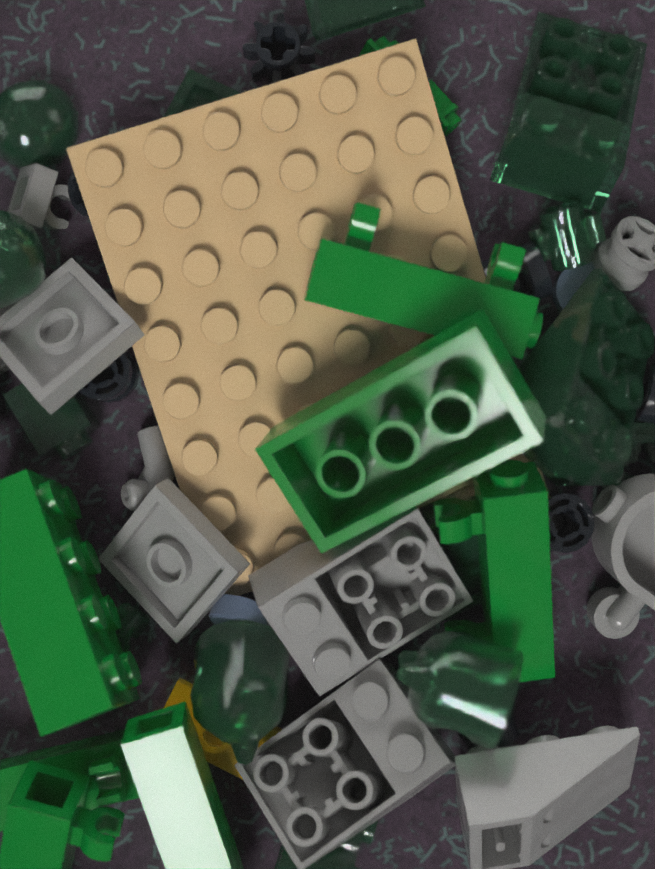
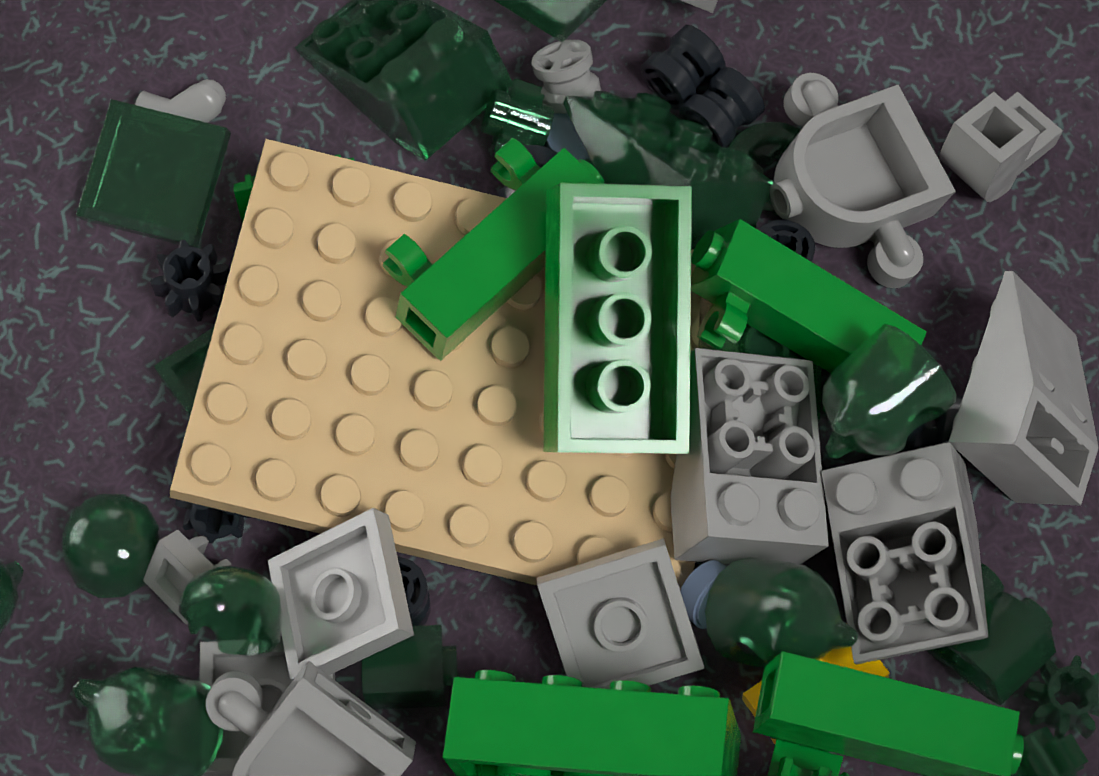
camera: 65 degrees left, 20 degrees down
light grey arm [121,426,175,511] -> none

